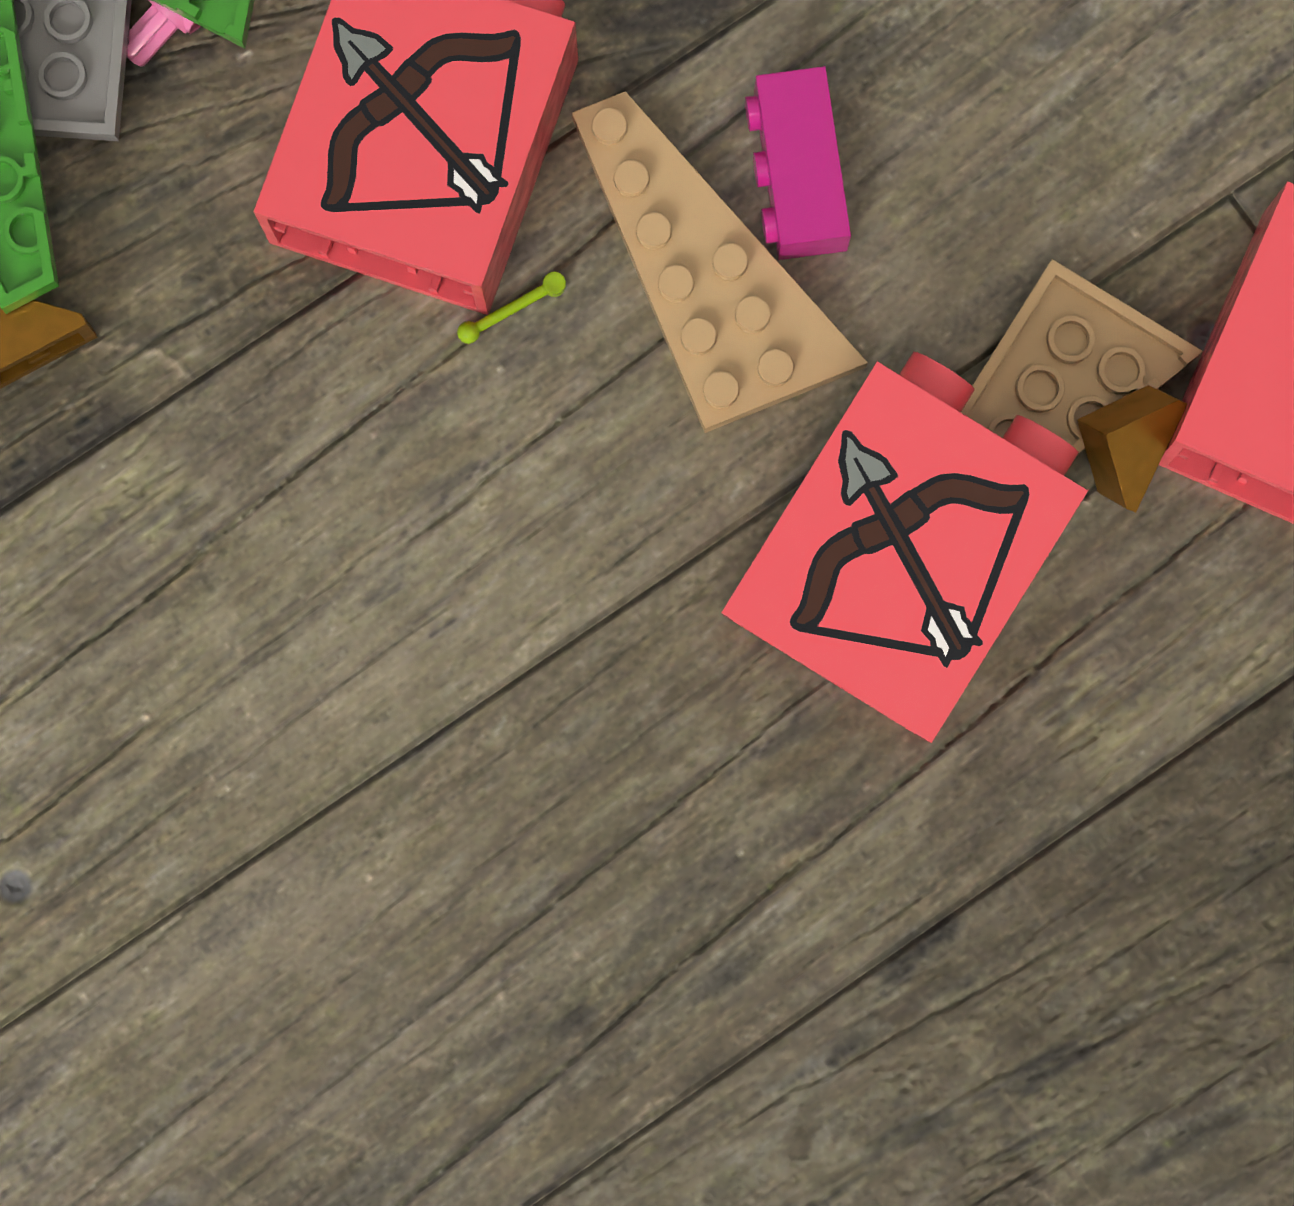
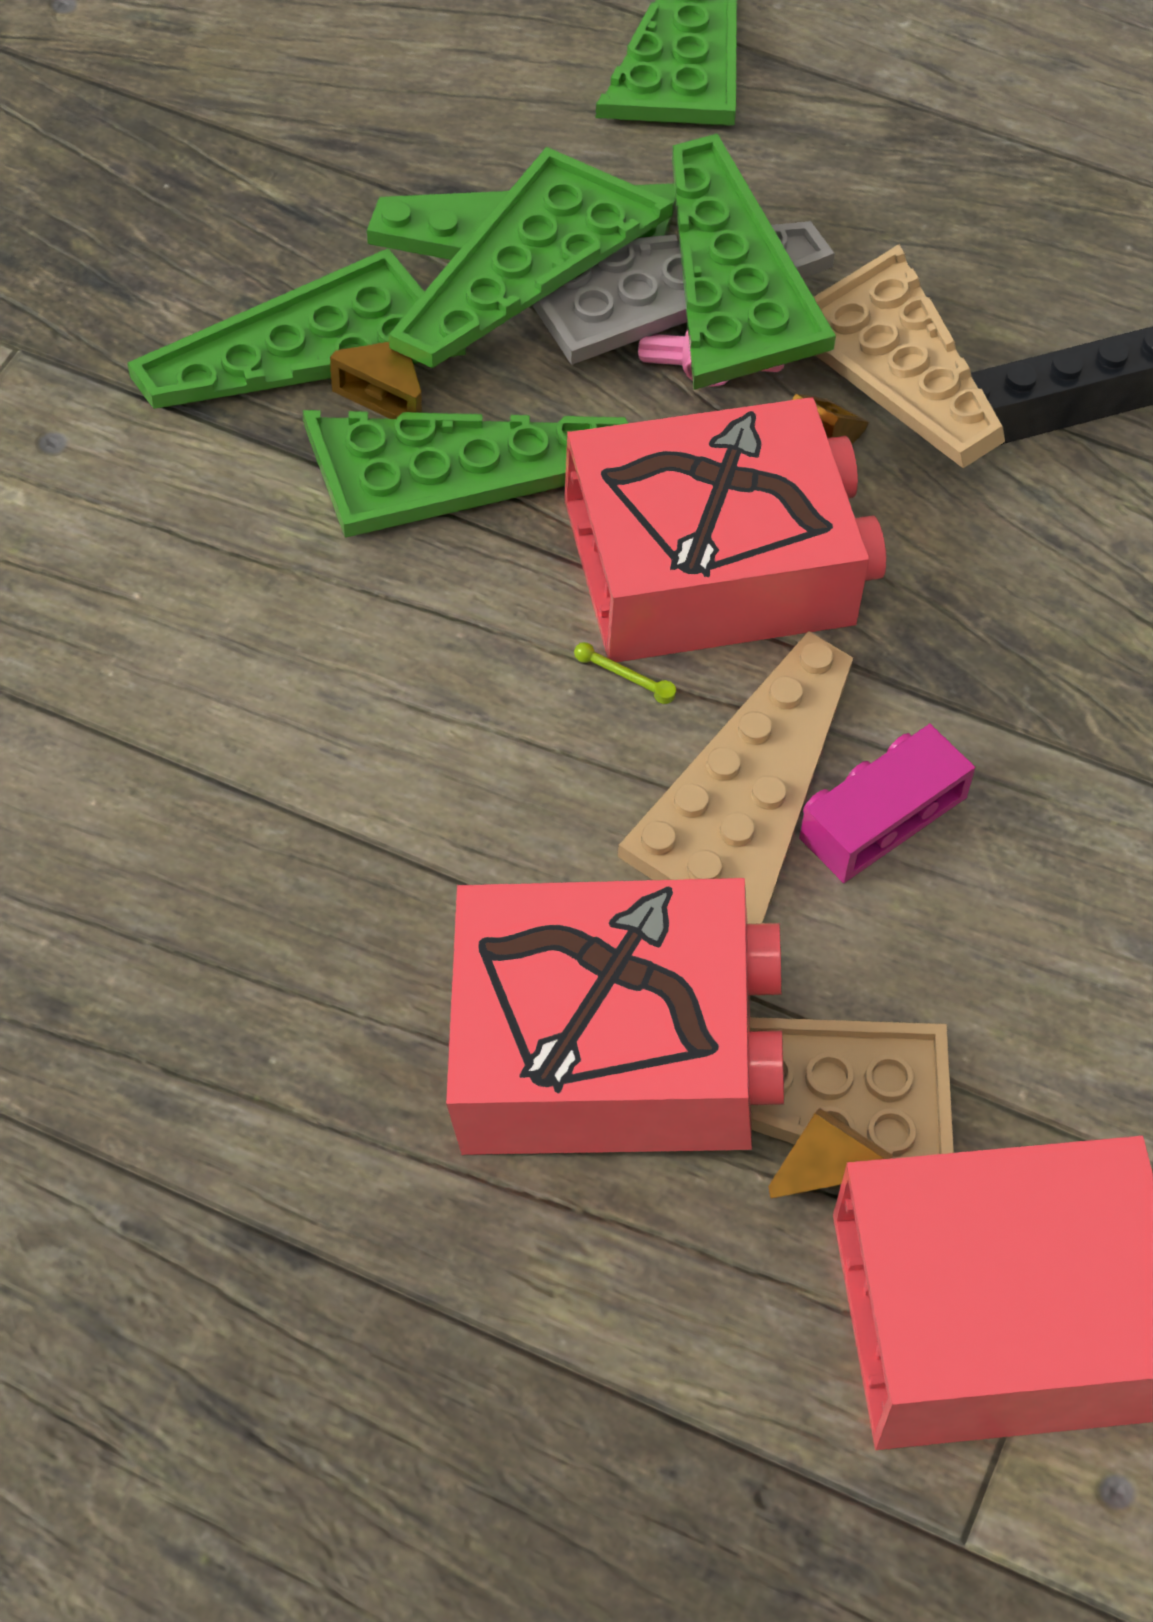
camera: 55 degrees right, 25 degrees down
none -> bright green wing [302,410,628,538]

